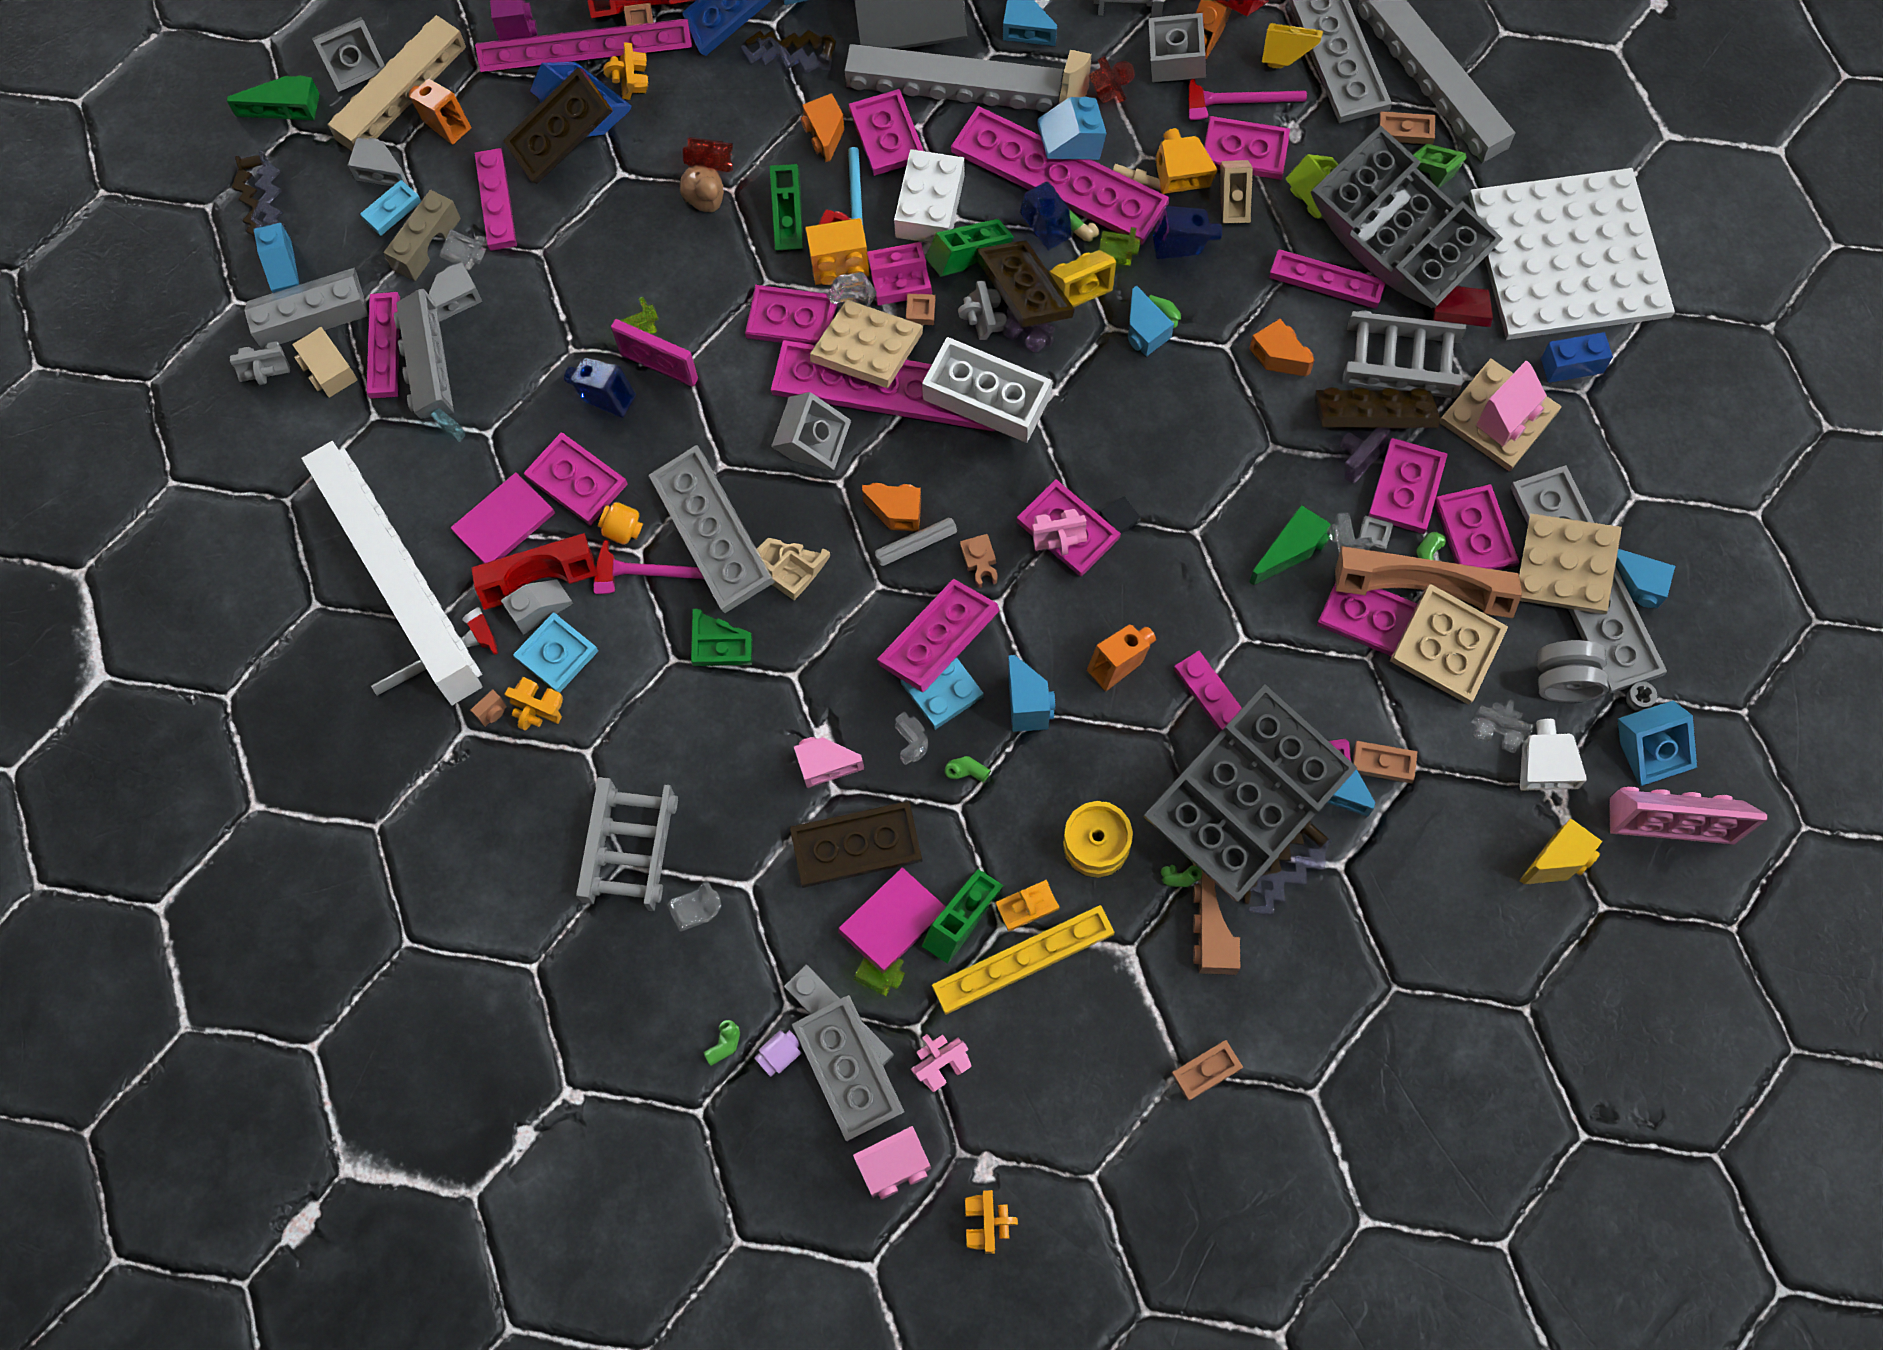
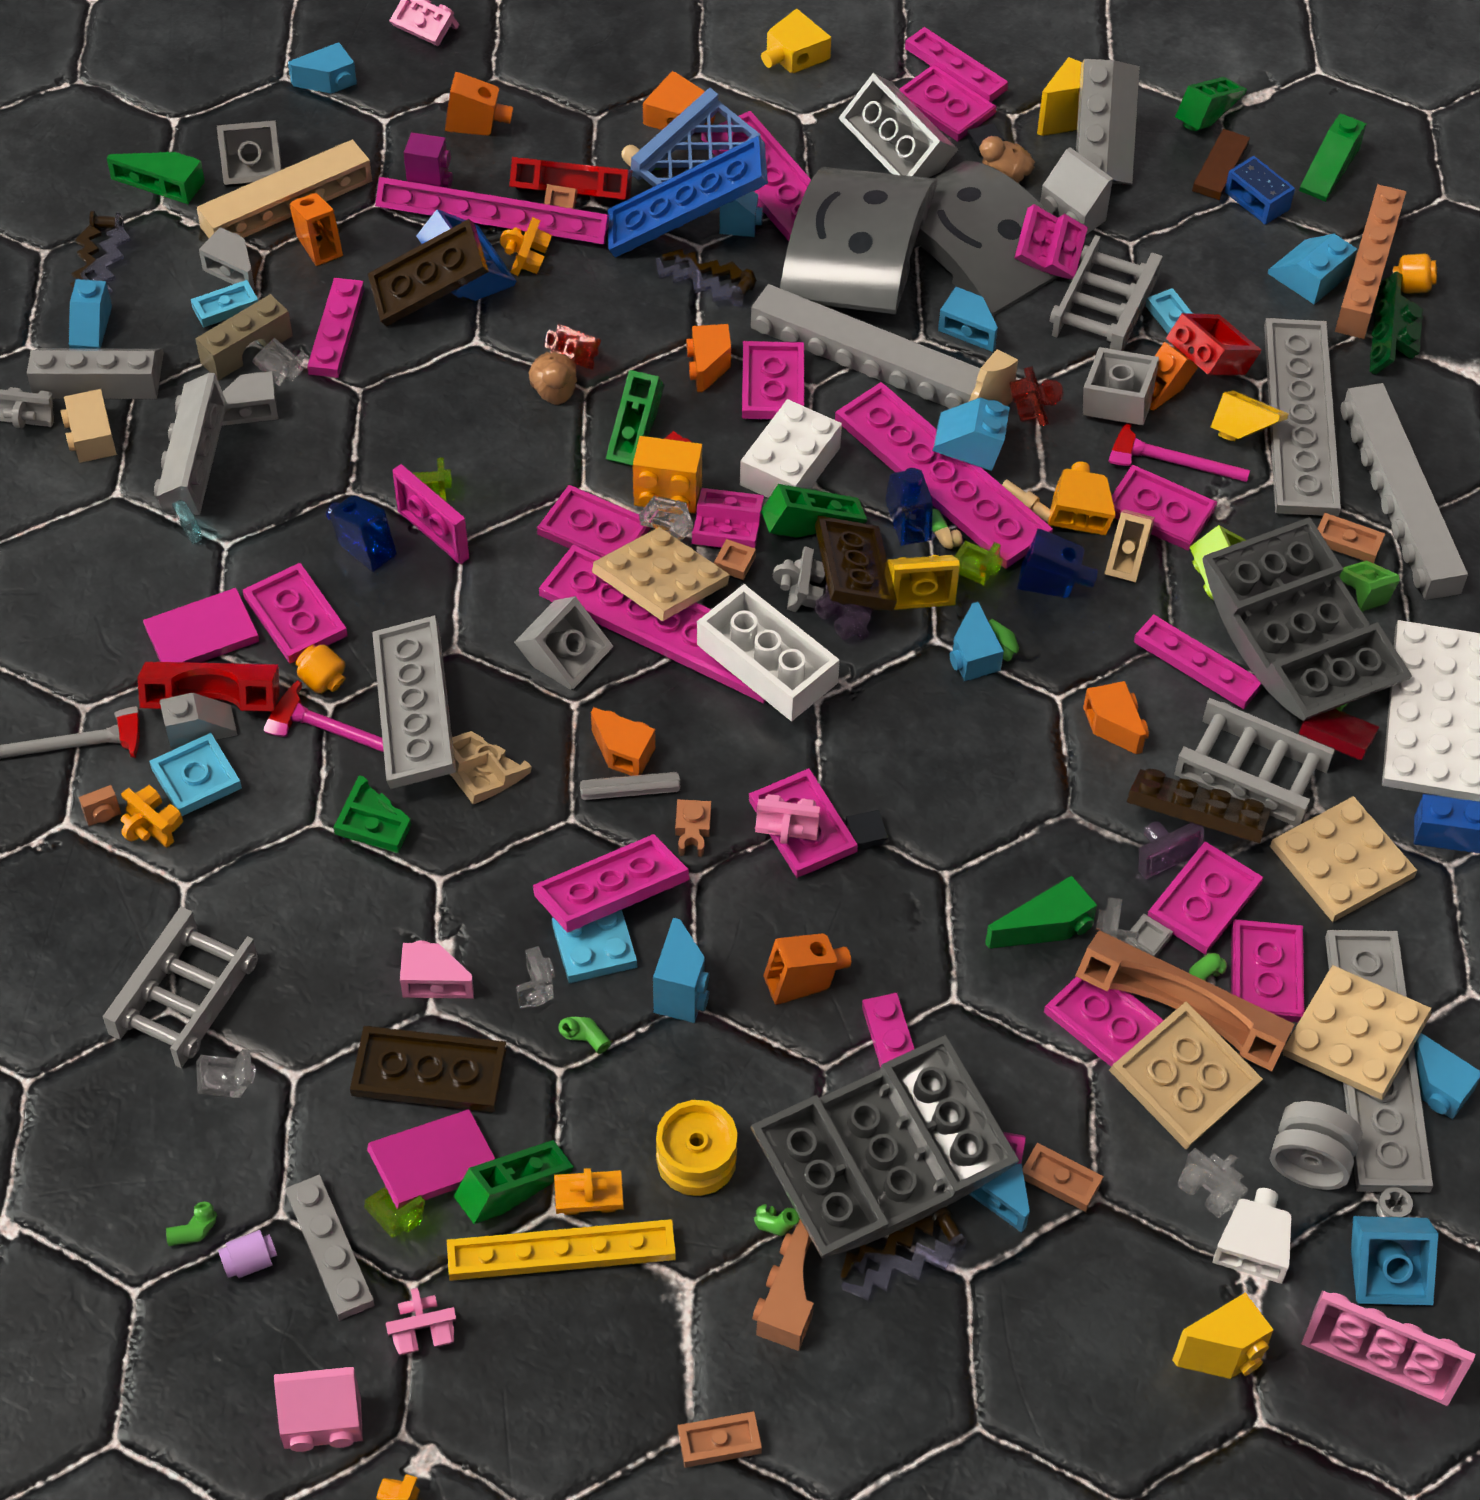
camera: 15 degrees right, 15 degrees down
white brick [302,441,483,705] -> none
dark pink plate [367,292,400,399] -> none
light grey plate [792,995,904,1141] -> none
medium azure bar [848,147,863,225] -> none
bright pink slope [1476,361,1547,446] -> none

